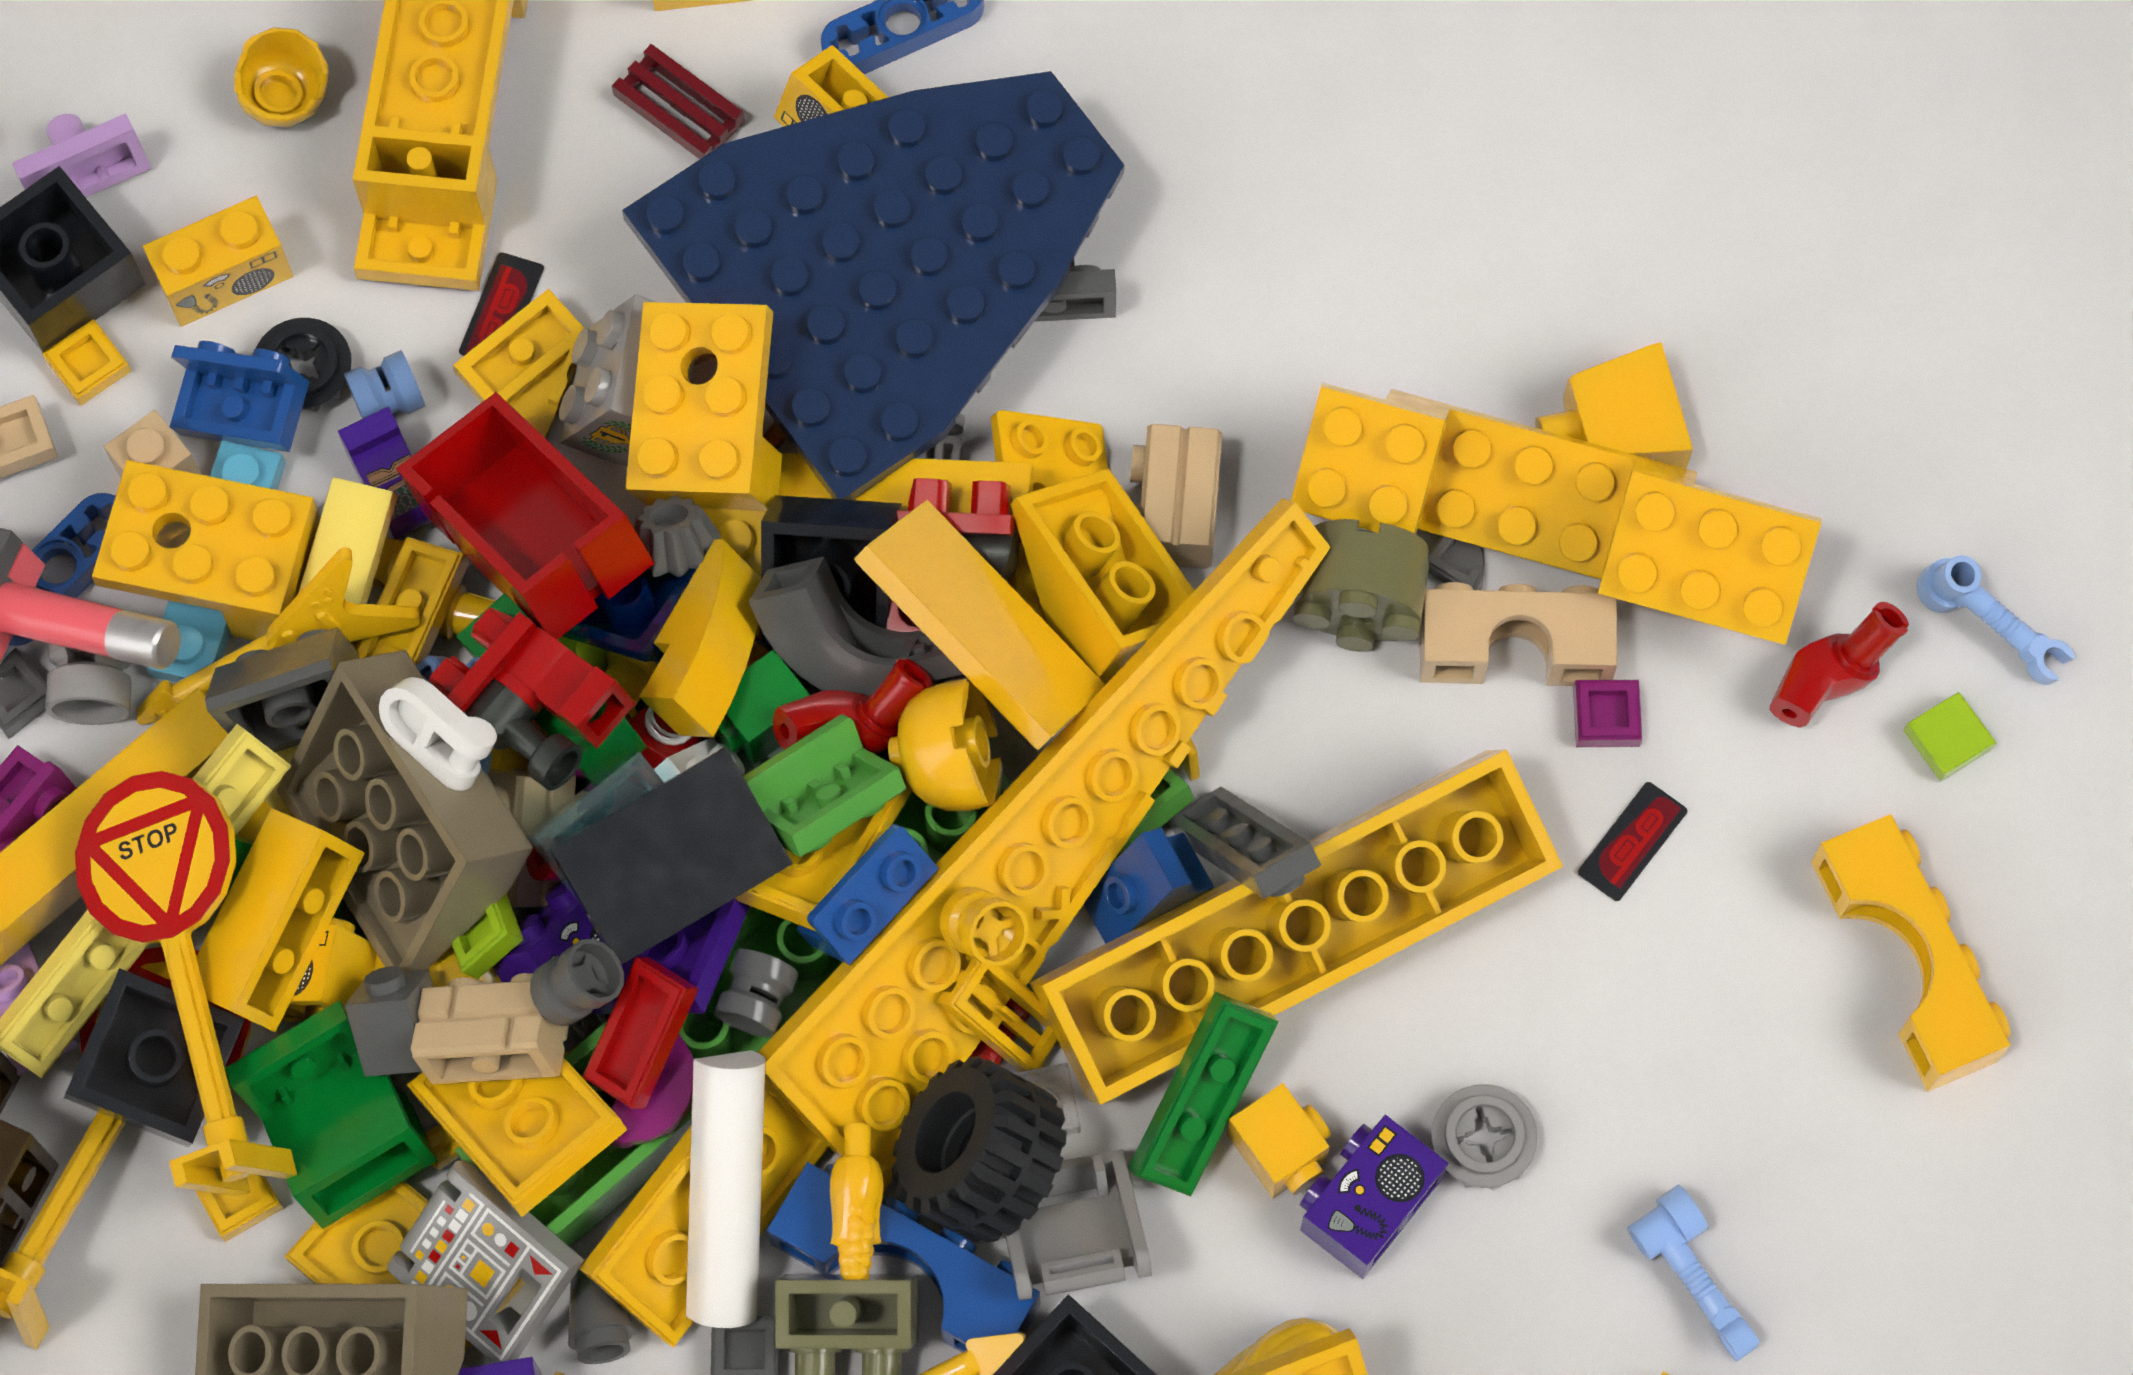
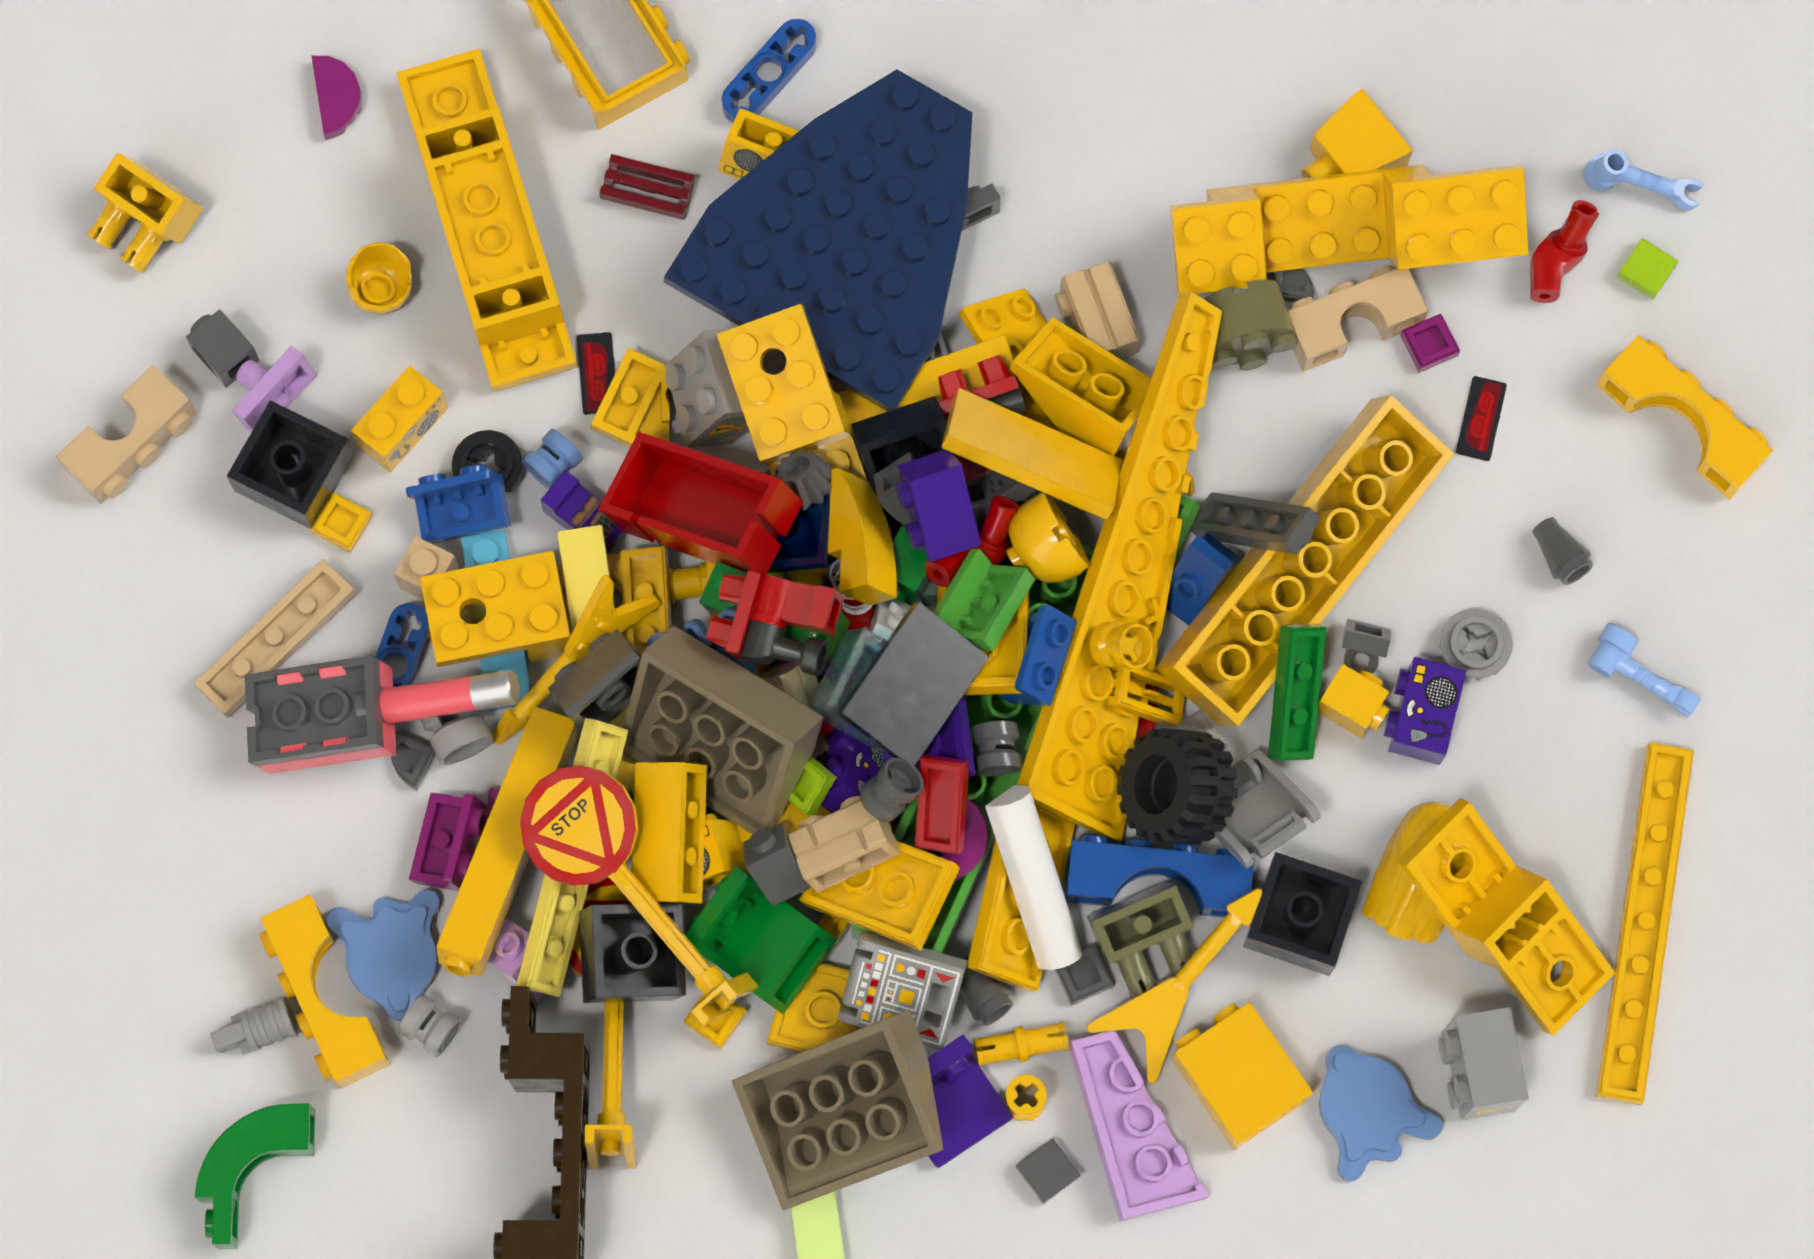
camera: 25 degrees left, 5 degrees up
white plate [379,677,497,791] -> none
yellow piece [830,1123,883,1280] -> none
none -> dark grey brick [186,309,260,388]
none -> dark purple brick [895,449,981,562]
none -> dark grey tile [1342,619,1391,673]
none -> dark grey cone [1532,517,1593,585]

